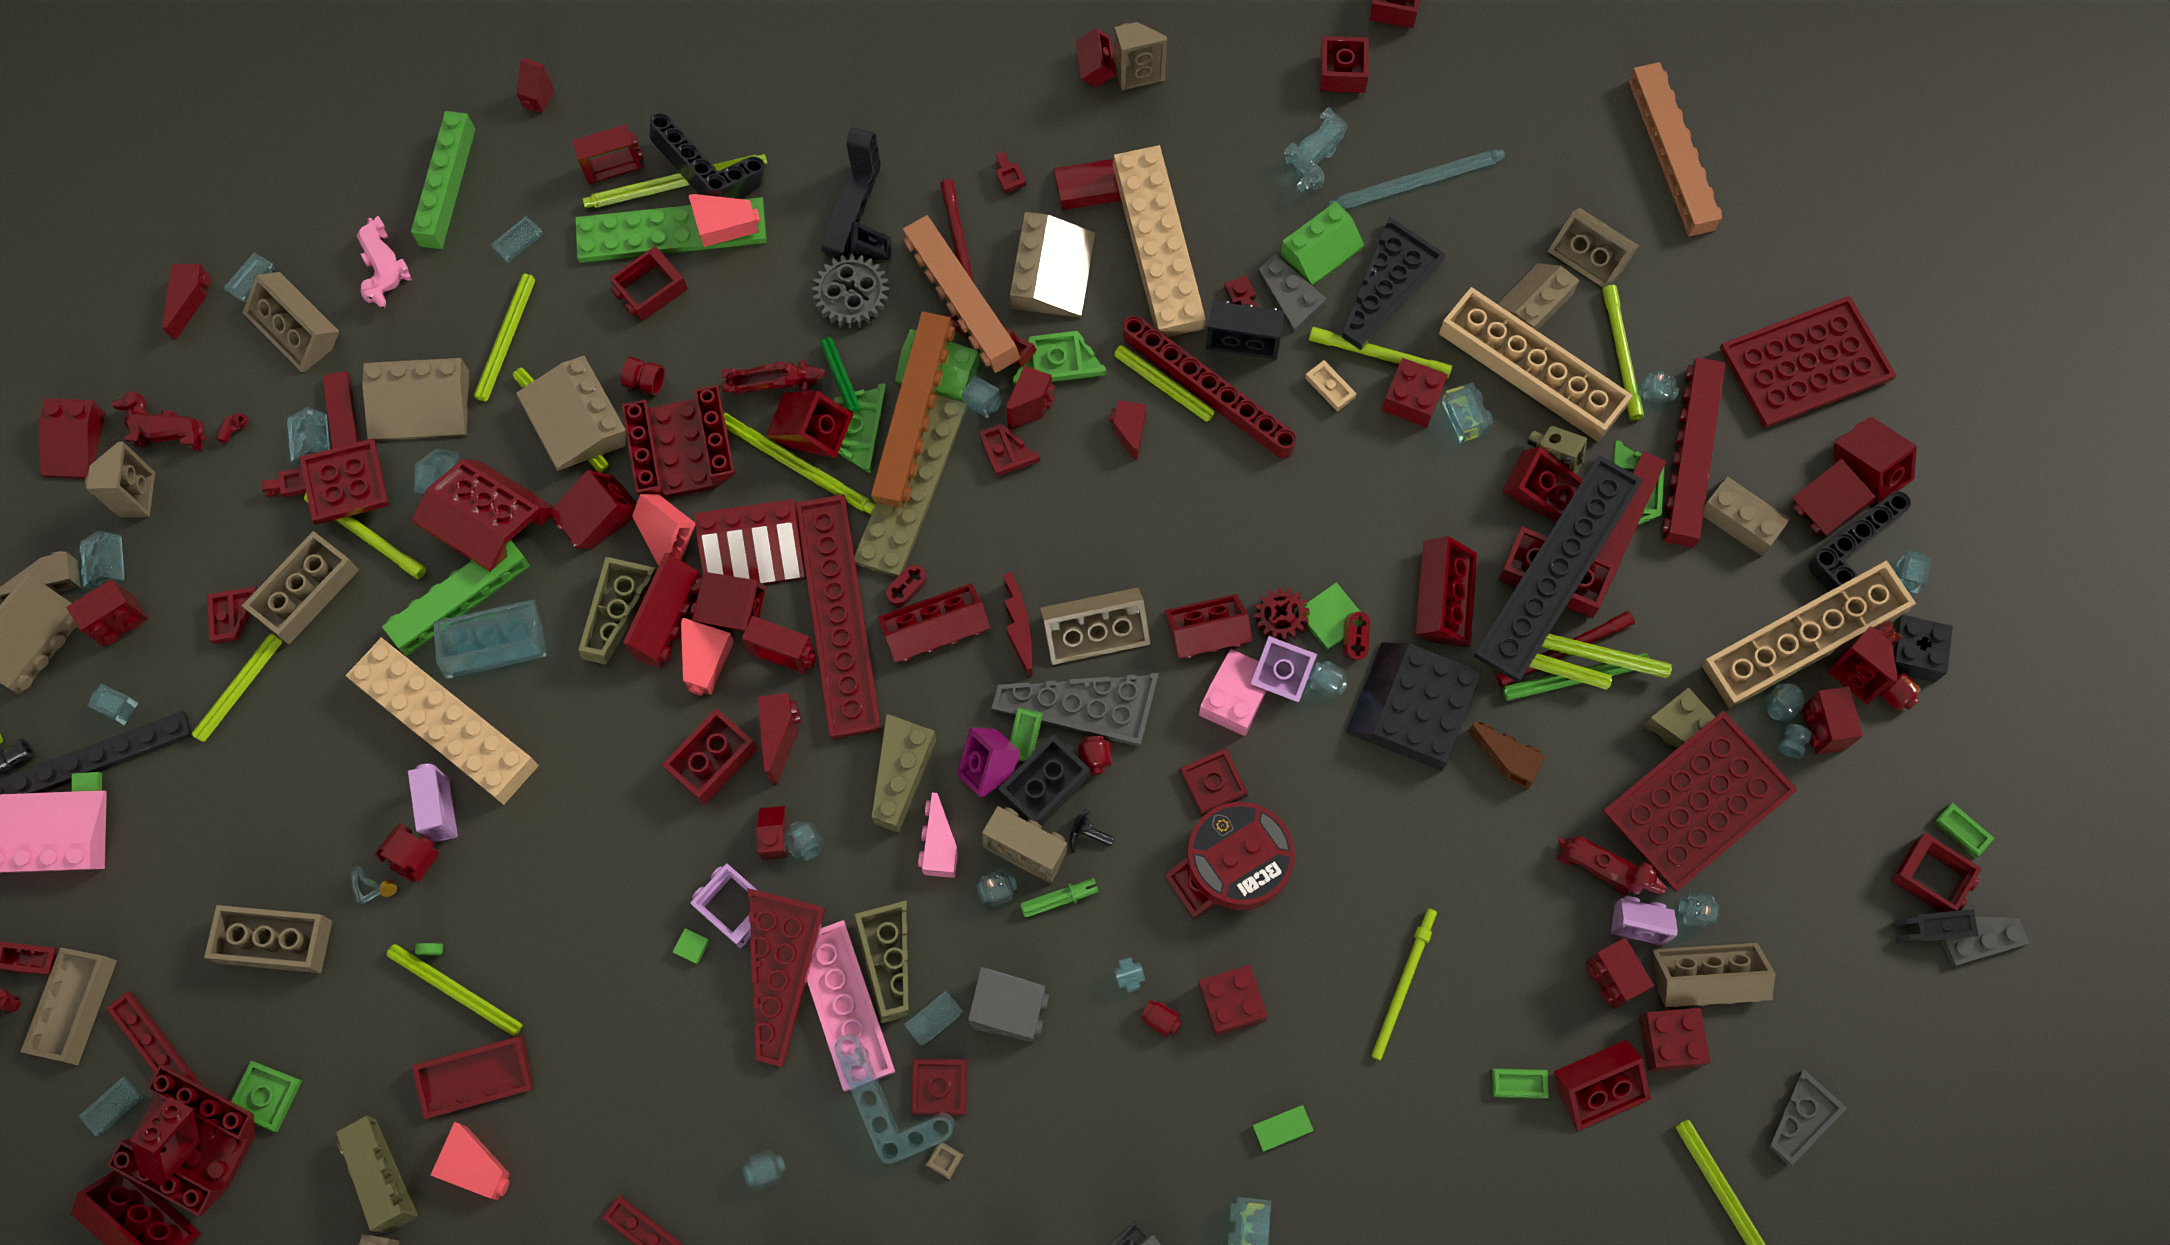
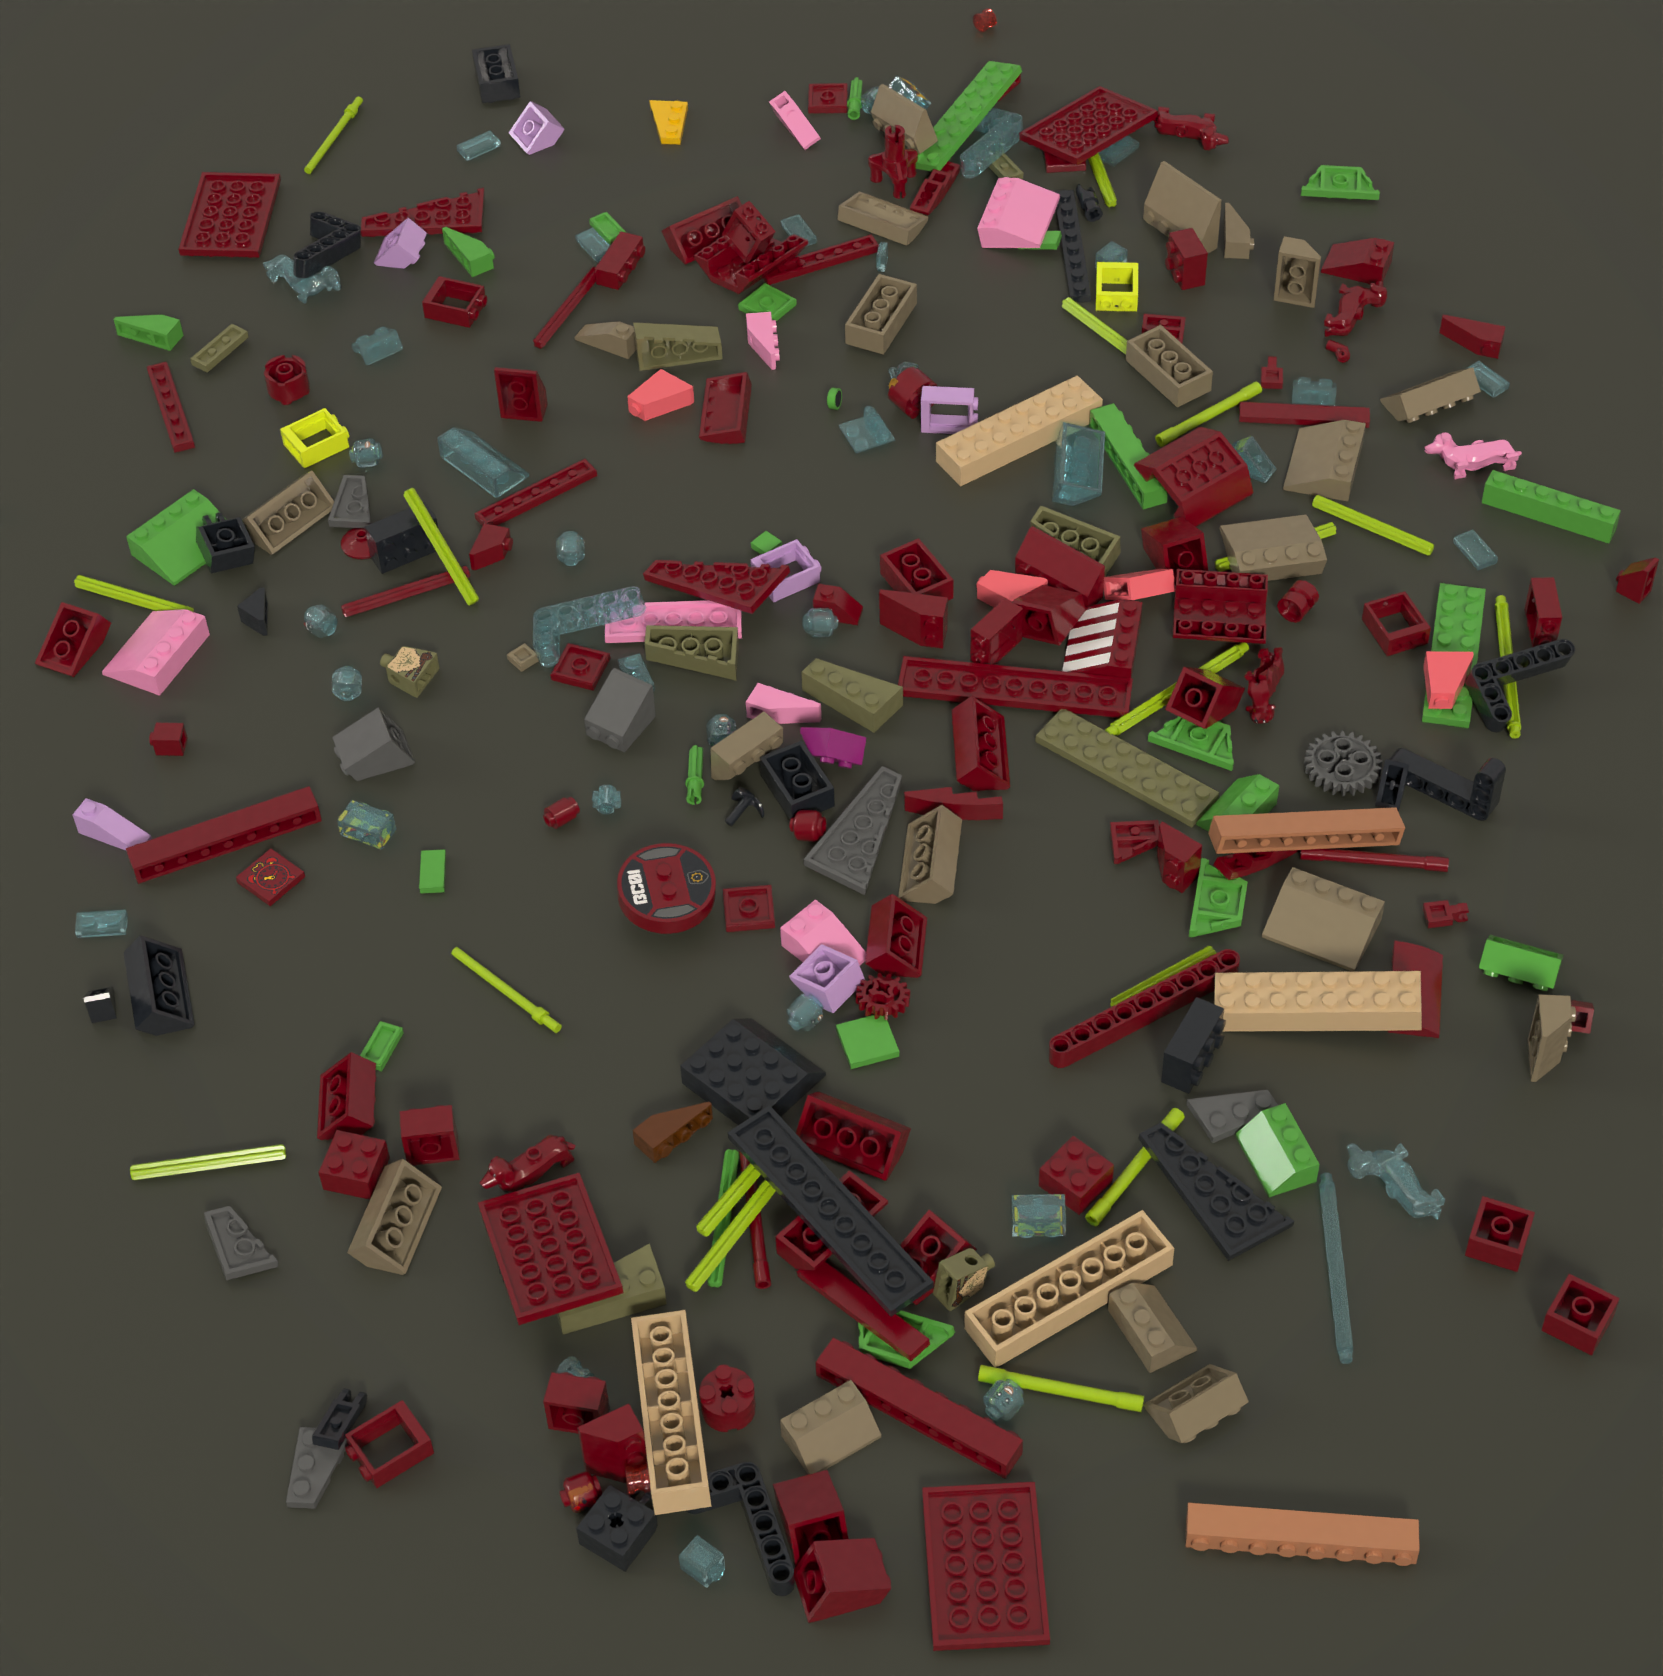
camera: 110 degrees right, 20 degrees down
clear light blue bracket [80,530,125,588] -> none
dark red plate [299,438,390,525] -> none
lime axle [386,944,522,1036] -> none
green axle [820,337,860,413] -> none
dark orange brick [871,312,955,508] -> none
dark red beam [886,565,927,608] -> none
clear light blue brick [961,376,1001,418] -> none
bright green tile [1010,707,1043,762] -> none
dark red slope [1110,400,1147,459] -> none
dark red brick [1198,964,1268,1037] -> none
dark red plate [1224,275,1258,308] -> none
tan plate [1305,360,1357,412] -> none
dark red beam [1343,612,1370,660] -> none
lavender slope [1610,896,1678,946] -> none
clear light blue head [1678,891,1719,929] -> none
clear light blue head [1765,683,1805,721] -> none
bright green tile [1933,802,1995,858] -> none
none -> dark red brick [699,1365,756,1432]
none -> bright pink slope [746,312,780,370]
none -> clear light blue hinge [839,406,895,453]
none -> clear light blue tile [876,242,888,272]
none -> neon yellow window [1096,262,1138,312]
none -> bright green slope [1479,935,1563,991]

